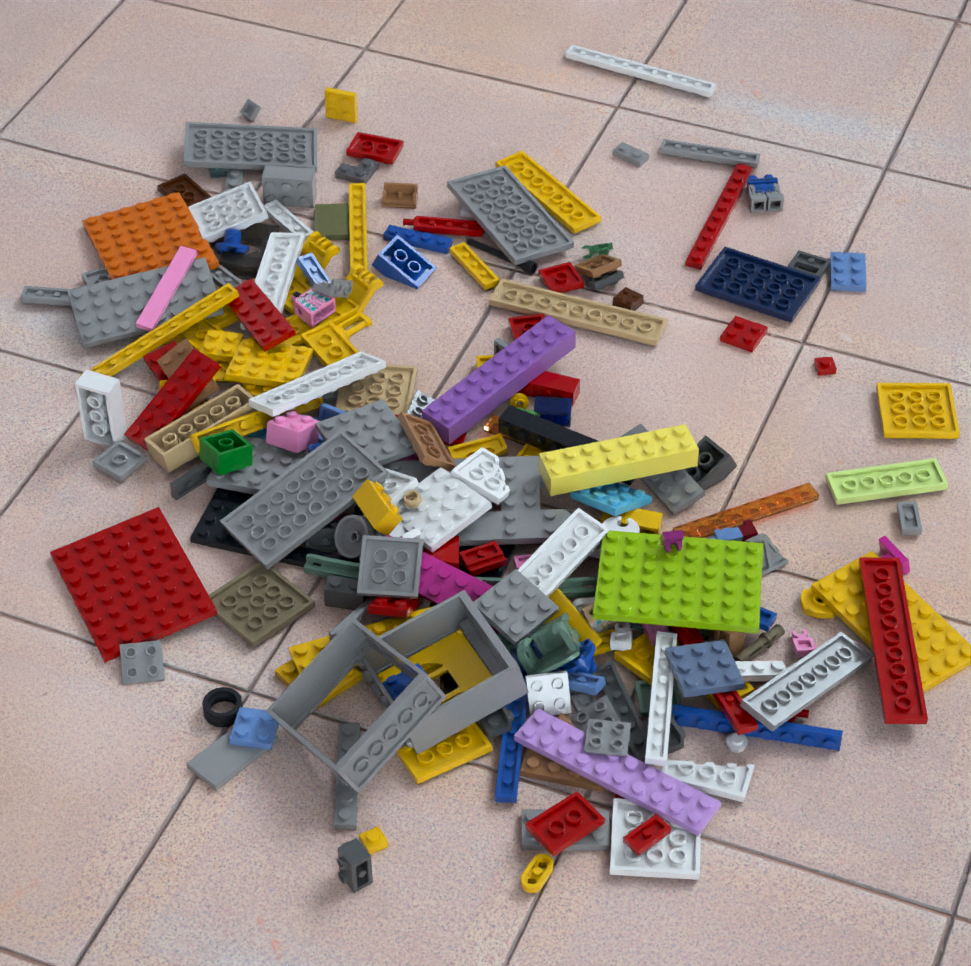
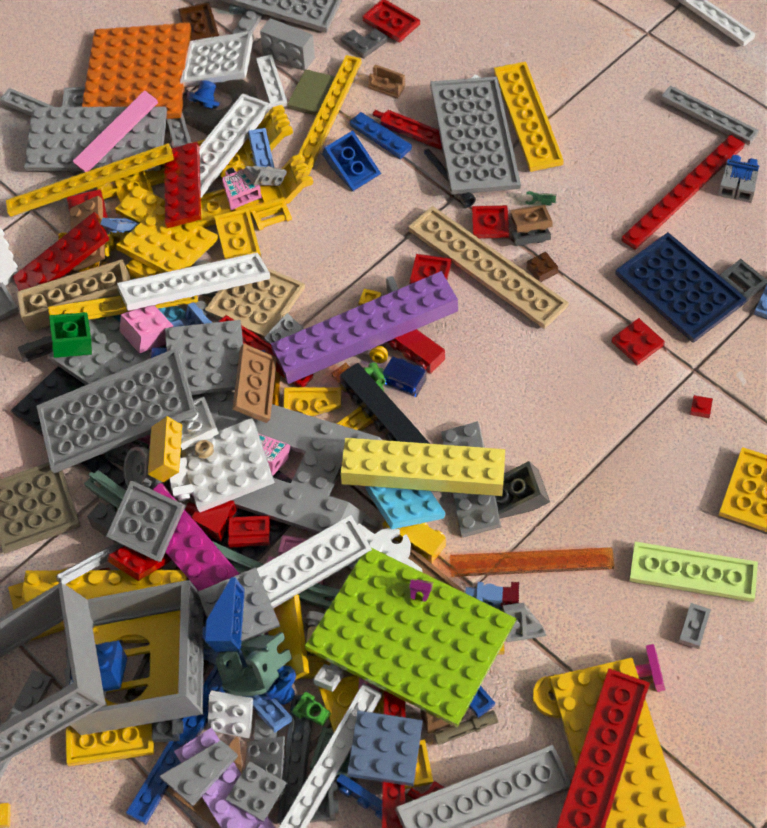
camera: 25 degrees right, 15 degrees up
yellow plate [449,242,500,290] -> none
white plate [450,447,510,504] -> none
light grey plate [613,142,649,167] -> none
white plate [735,661,787,682] -> none
bright pink plate [791,629,817,657] -> none
none -> medium blue plate [100,218,140,233]
none -> light grey wing [160,740,238,807]
none -> blue slope [203,577,245,652]
none -> bright green plate [292,692,331,726]

